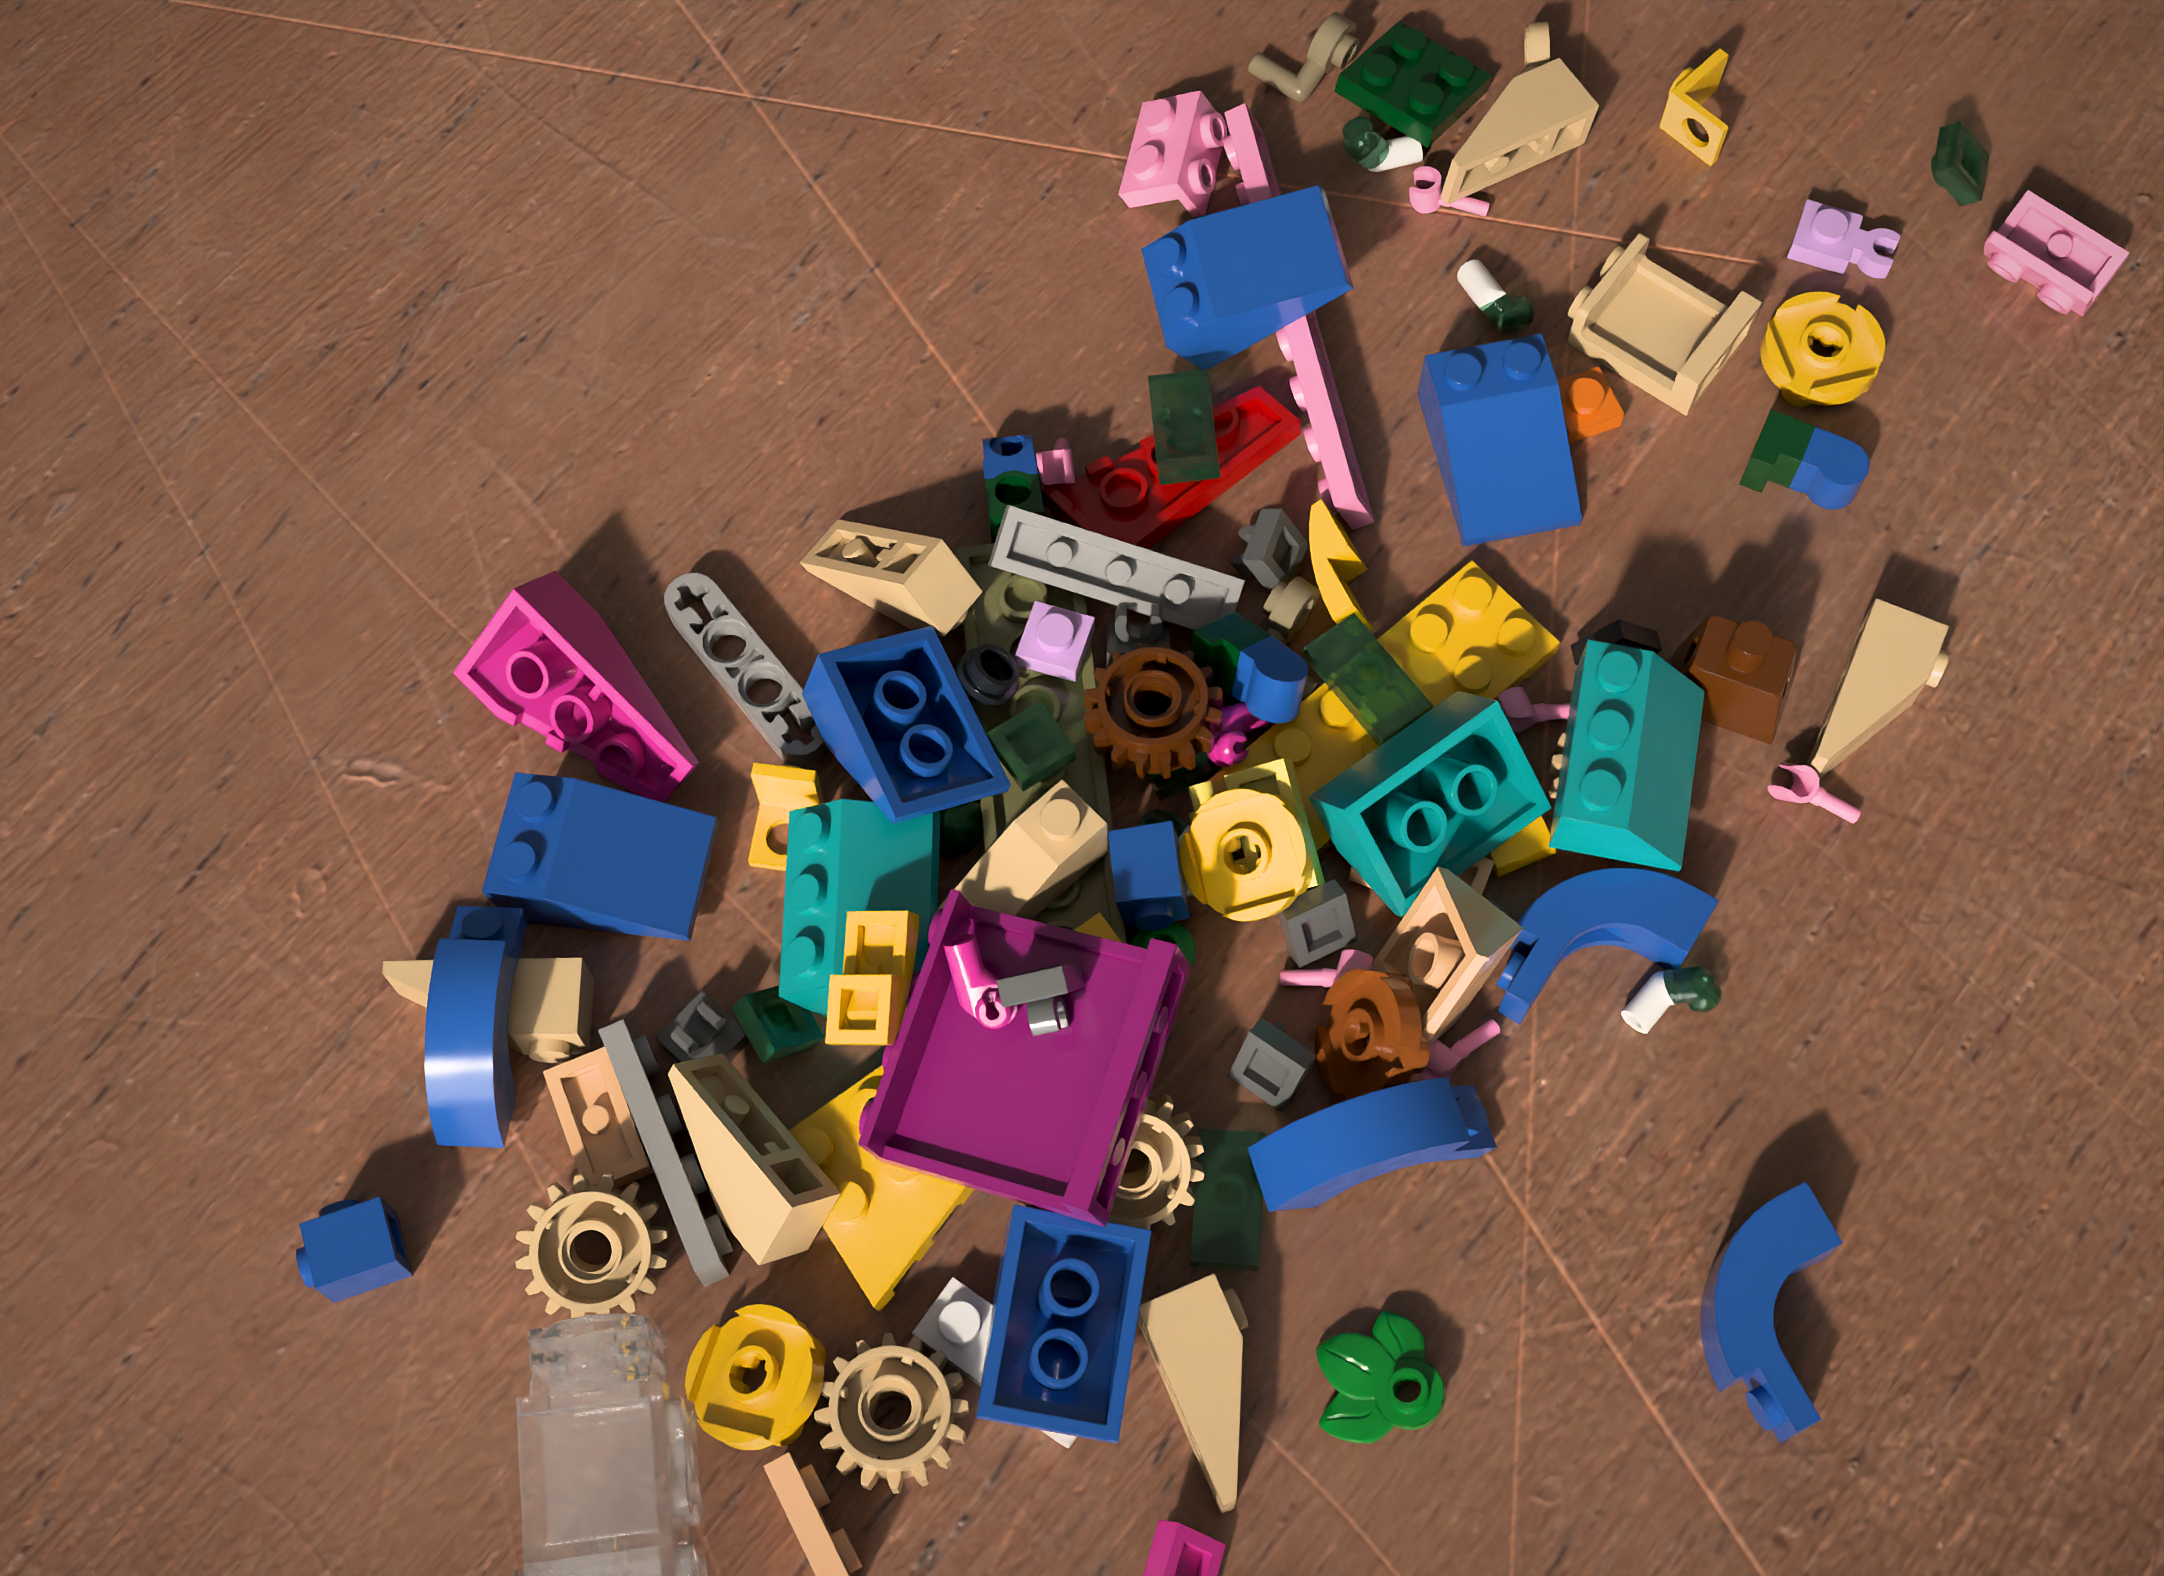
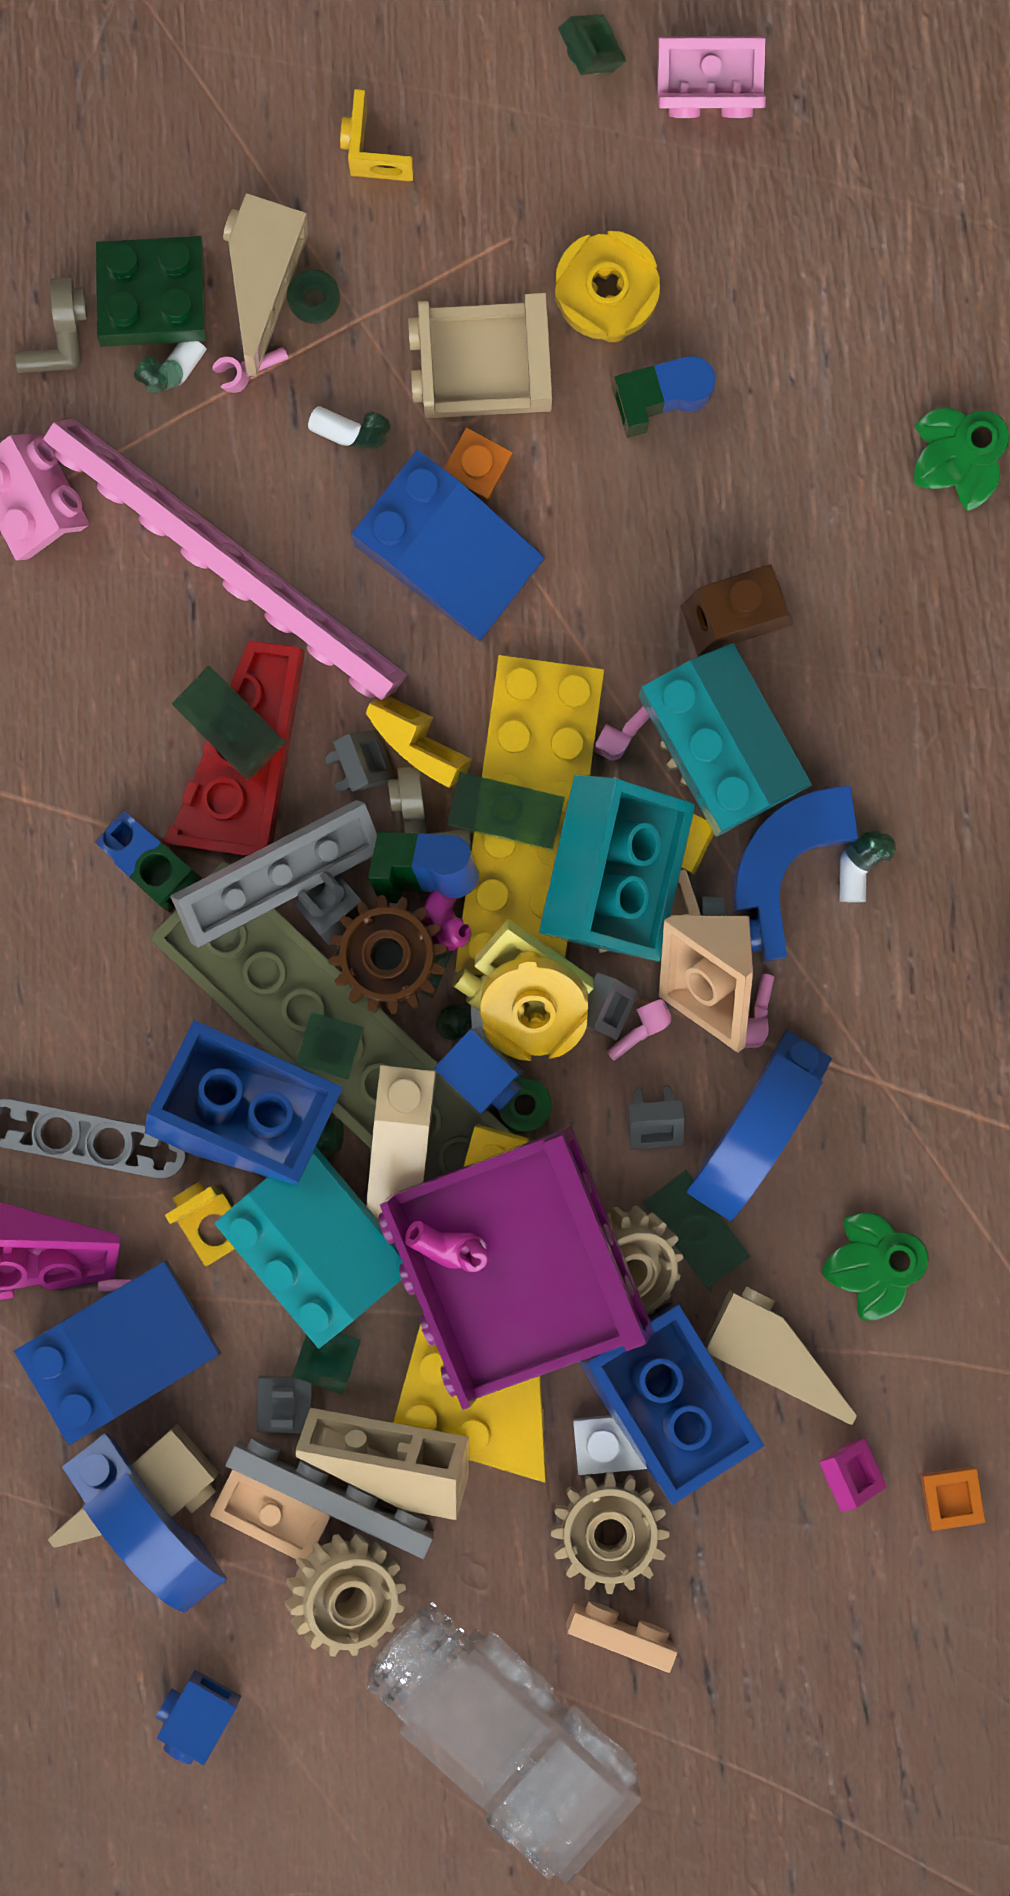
camera: 45 degrees left, 20 degrees up
yellow plate [685,1304,826,1450] -> none
tan slope [800,519,983,637] -> none
yellow slope [825,911,920,1045] -> none
black plate [957,644,1019,706] -> none
tile [996,960,1085,1036] -> none
lavender plate [1015,601,1095,682] -> none
bright pink hand [1036,438,1075,486] -> none
blue slope [1141,185,1353,371] -> none
dark orange plate [1315,968,1430,1100] -> none
tan tile [1524,22,1550,68] -> none
black tile [1570,619,1662,665] -> none
bright pink hand [1768,762,1861,824] -> none
lavender plate [1787,199,1901,279] -> none
tan slope [1806,598,1950,780] -> none
none -> clear green plate [287,269,340,324]
none -> green plate [913,408,1009,511]

